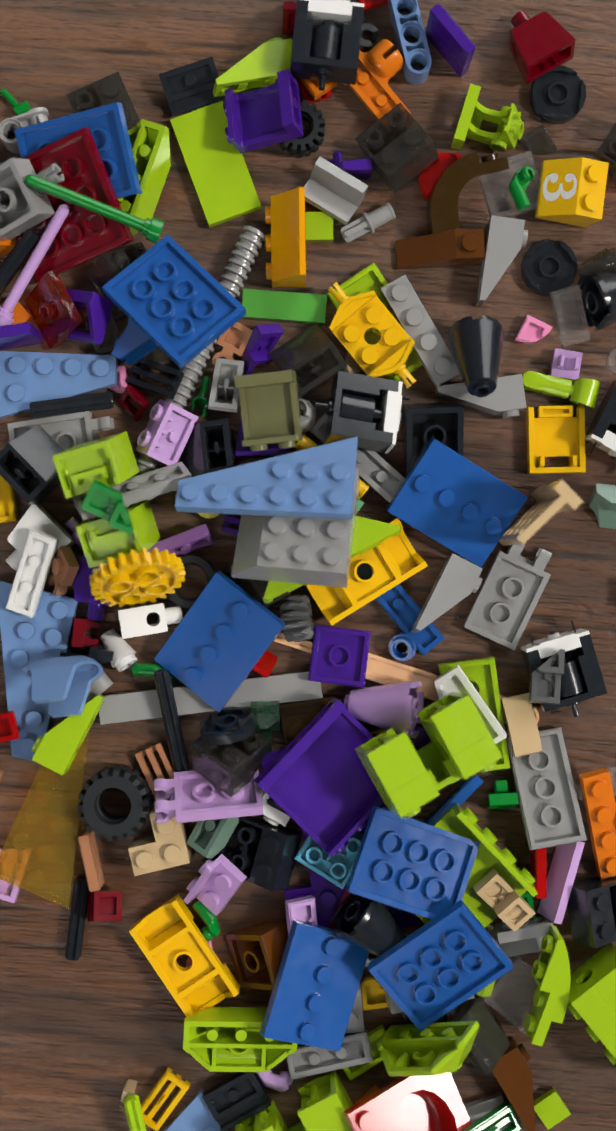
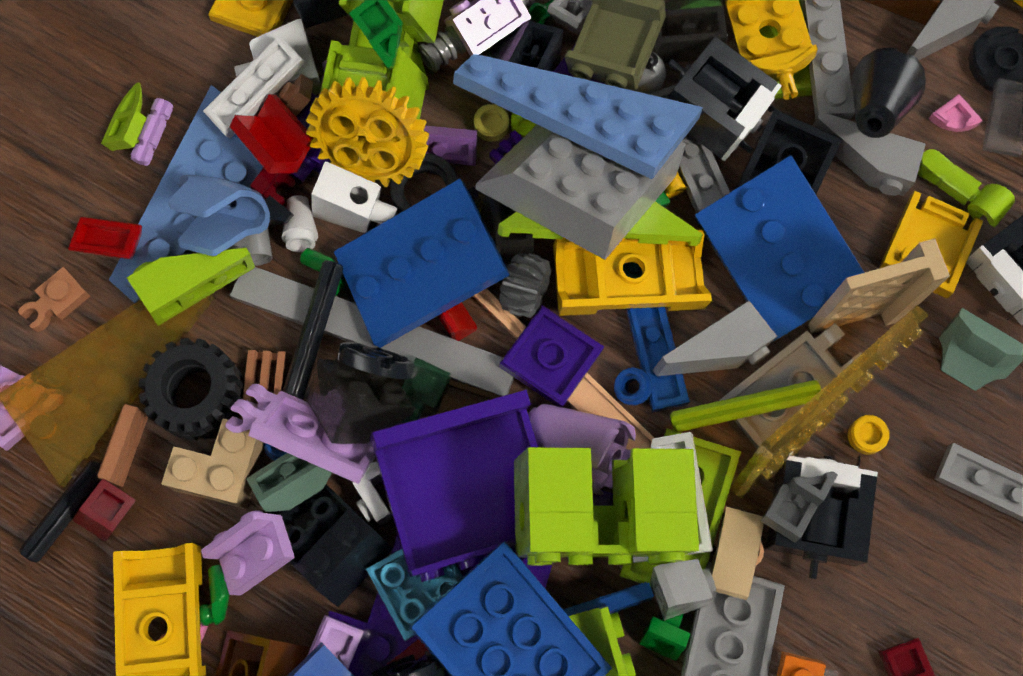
camera: 25 degrees right, 15 degrees down
light grey plate [73,461,192,520] -> none
lavender tile [549,348,583,382] -> none
none -> red panel [229,94,314,173]
none -> light grey slope [650,559,716,620]
none -> lime axle [670,380,822,432]
none -> clear yellow wing [730,305,929,499]
none -> yellow tile [848,415,889,455]

